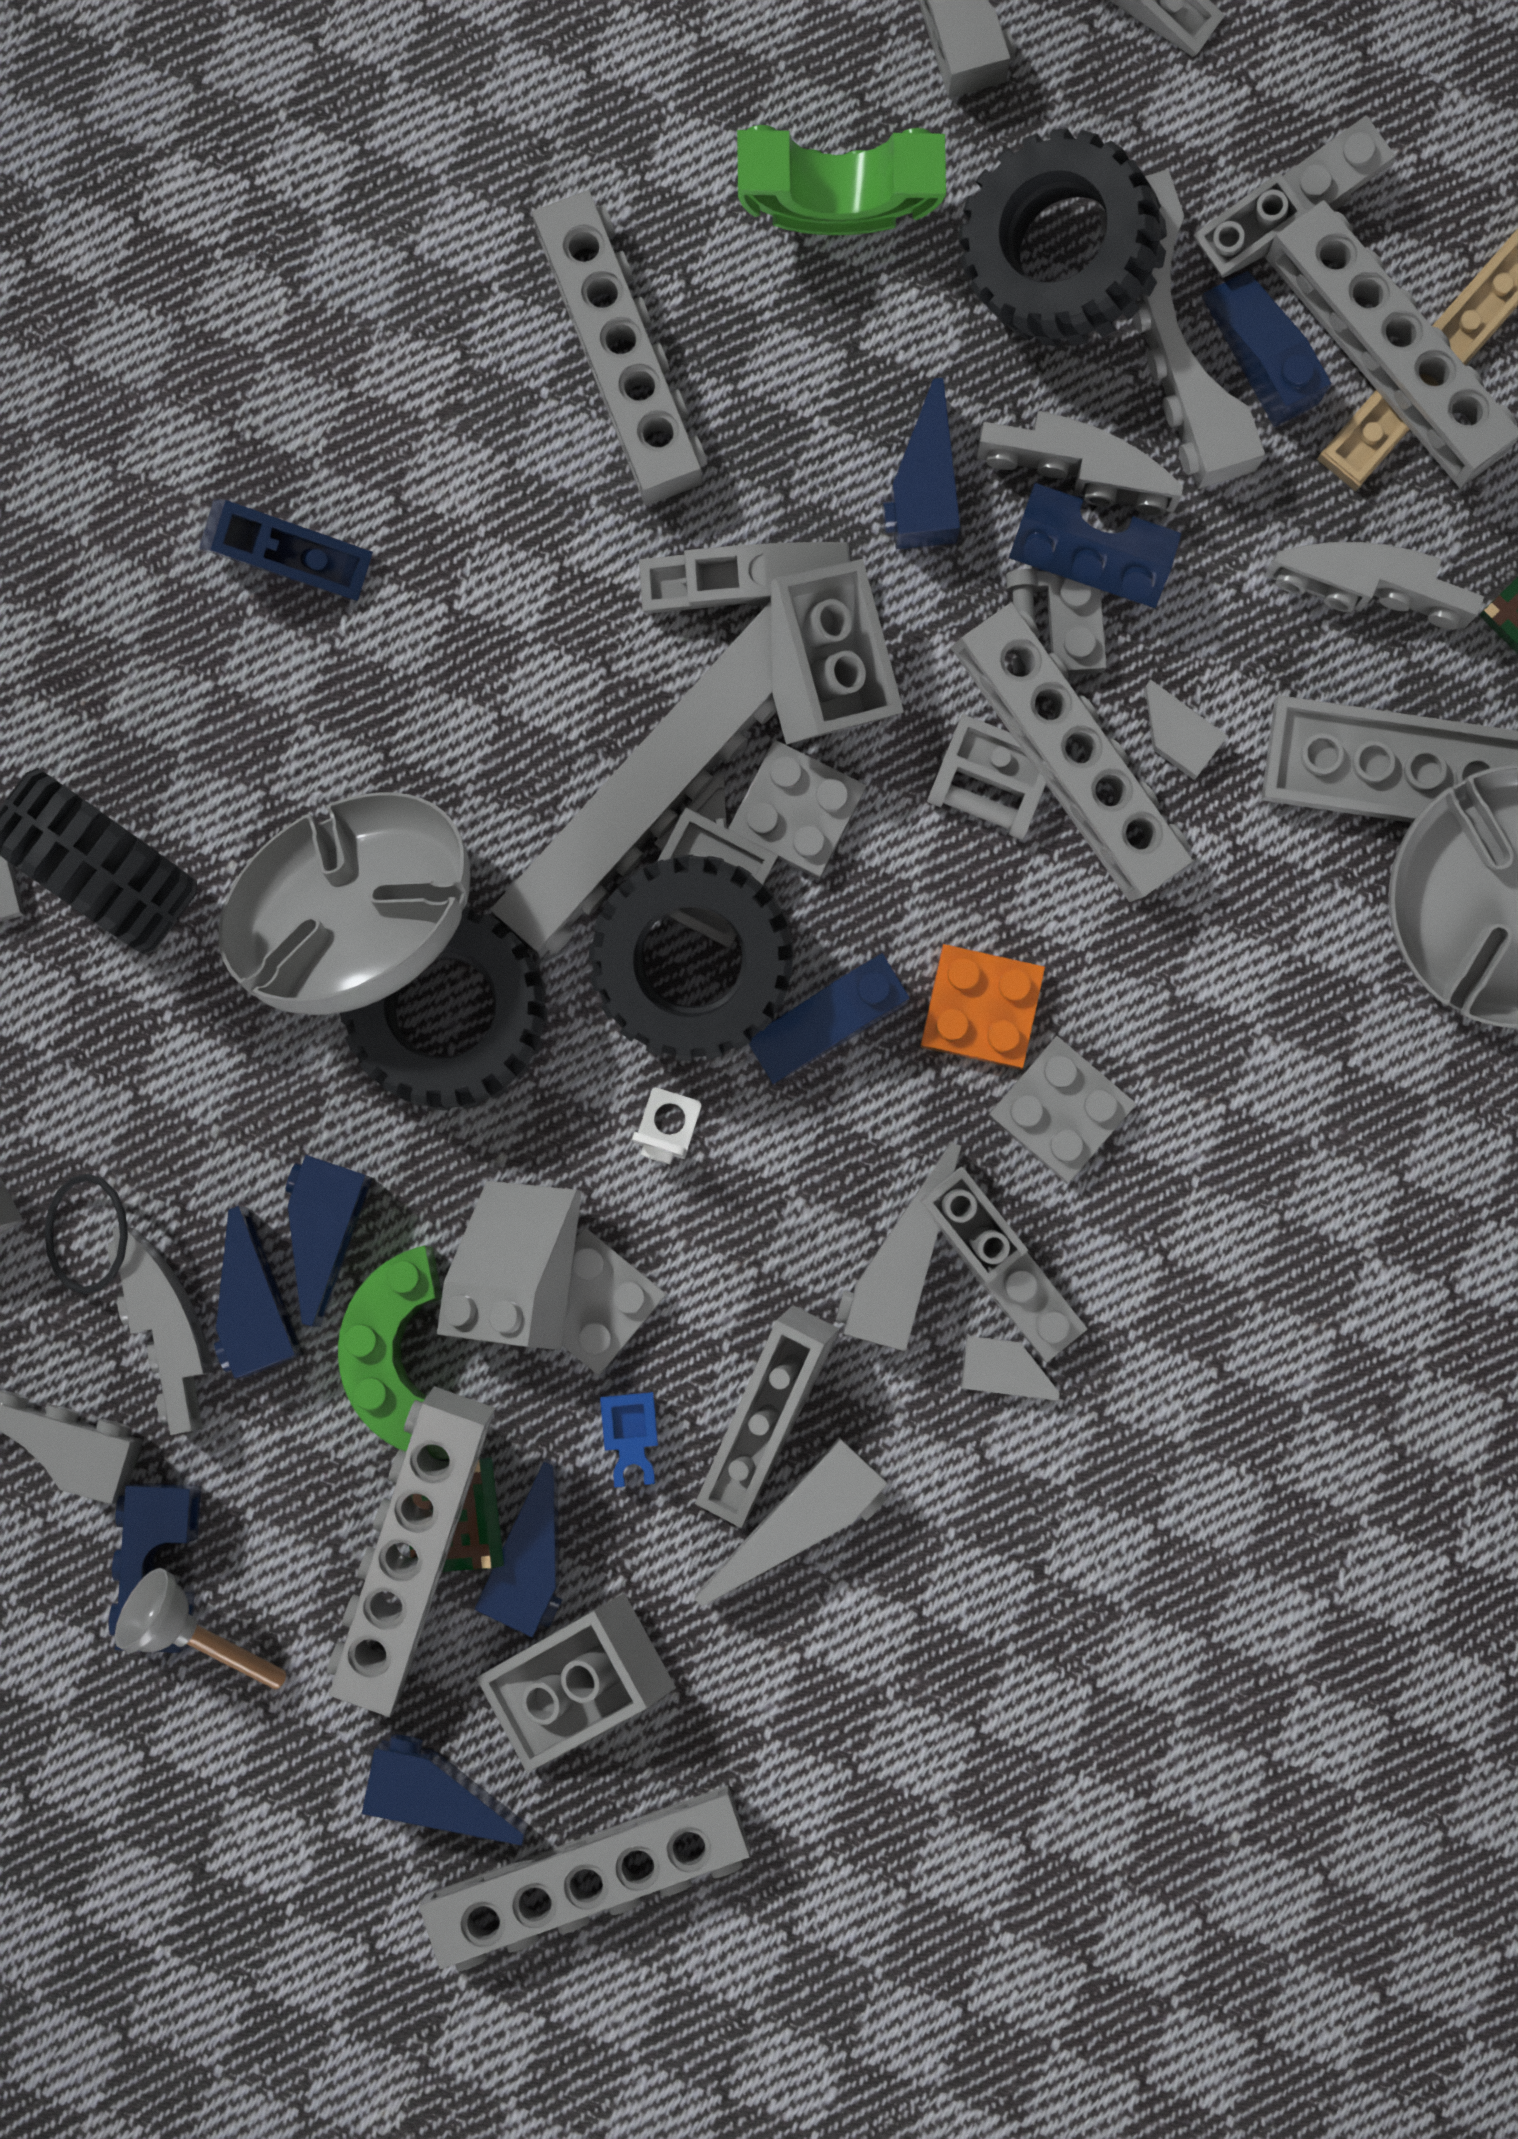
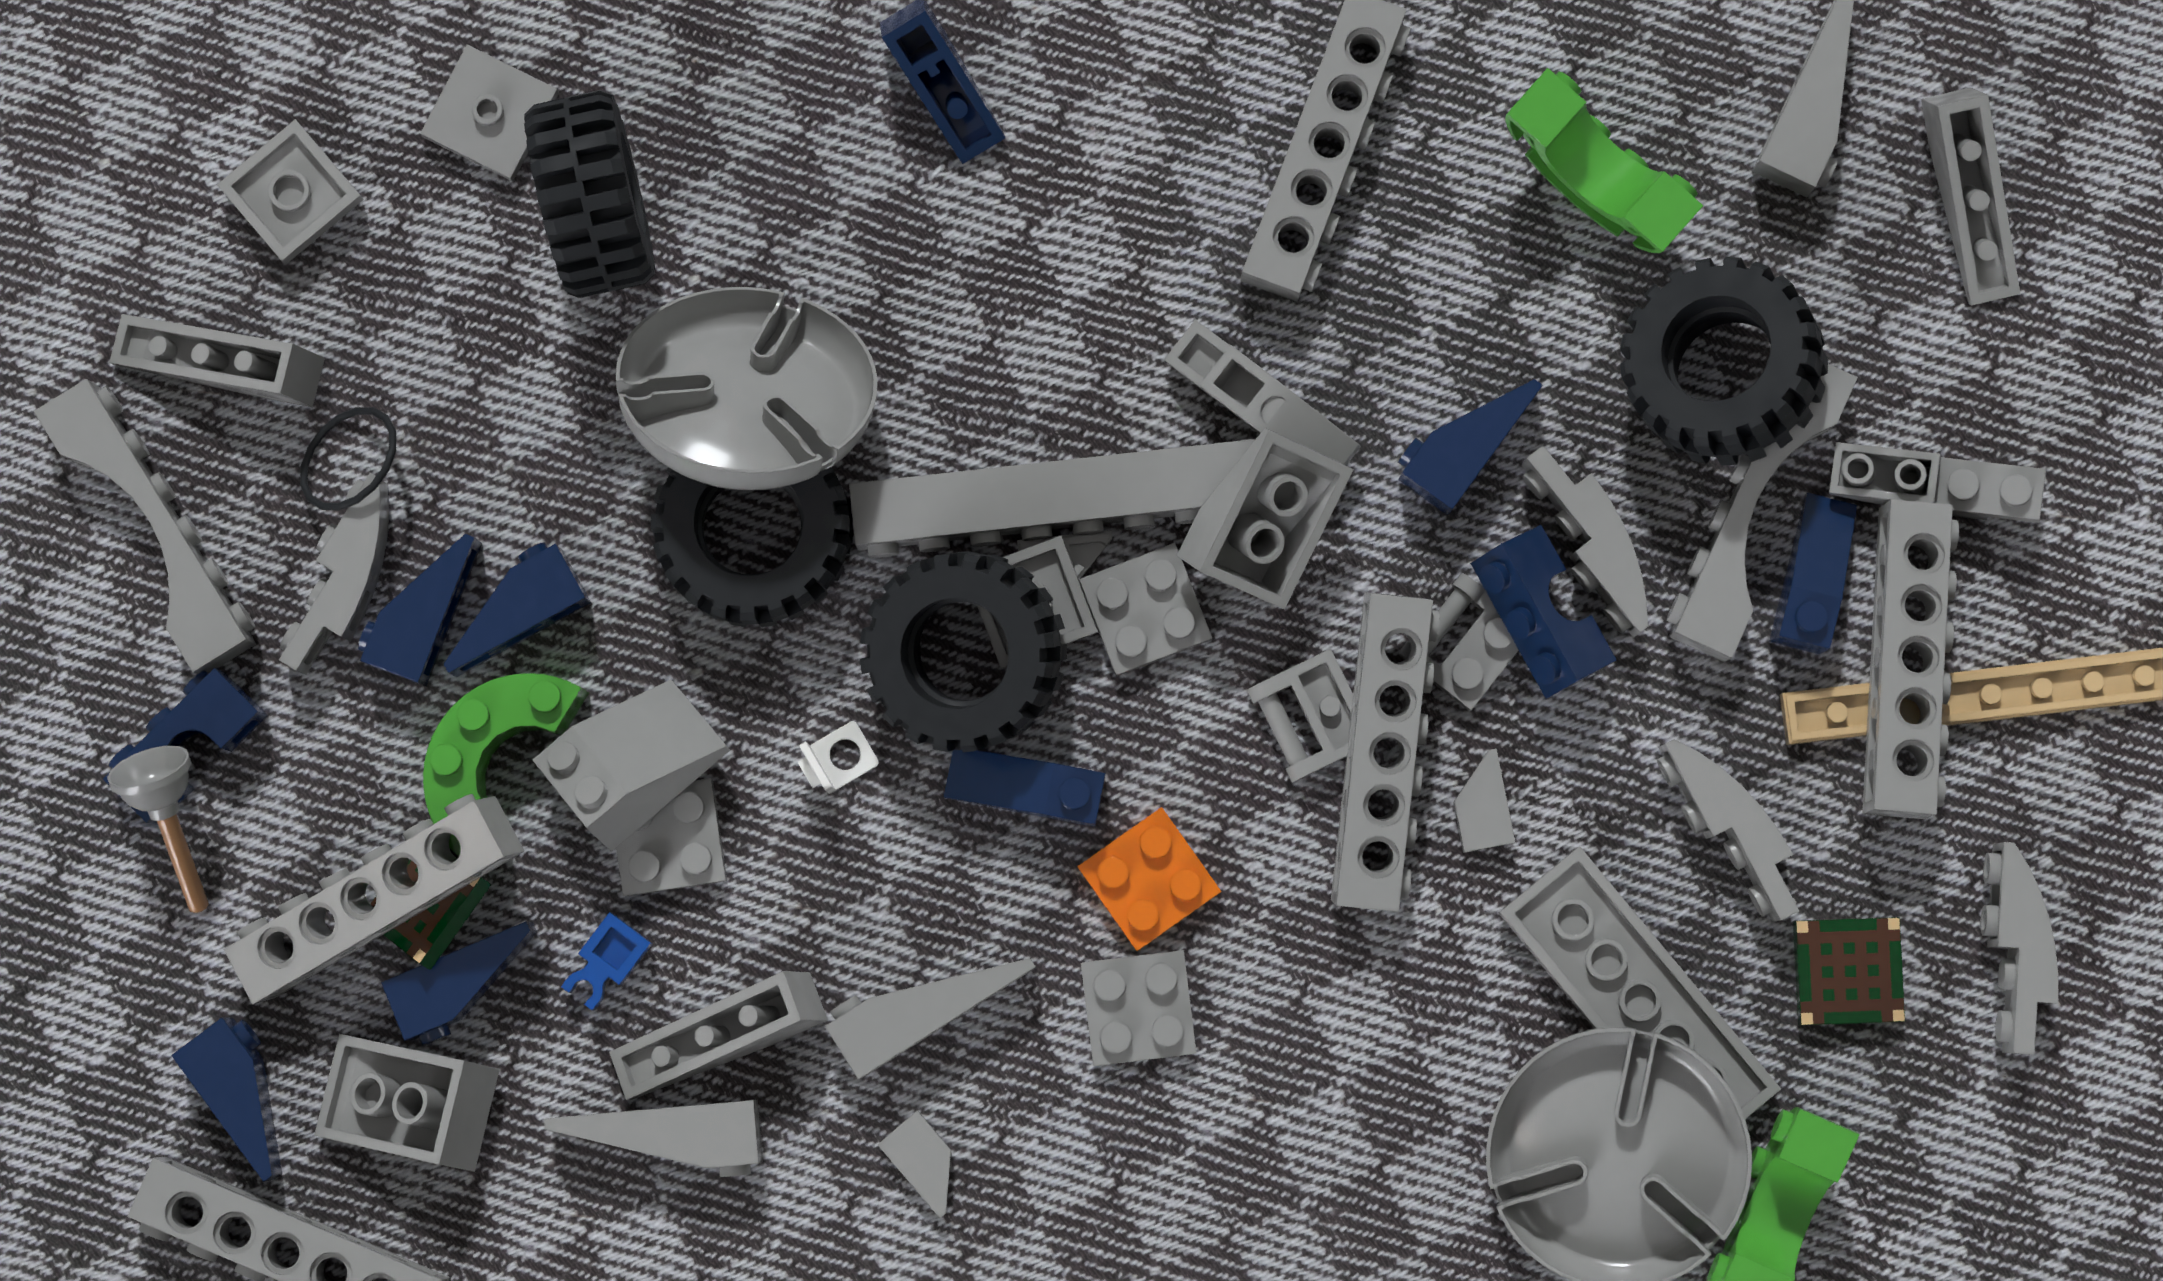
camera: 45 degrees right, 0 degrees up
light grey slope [920,1166,1087,1362] -> none

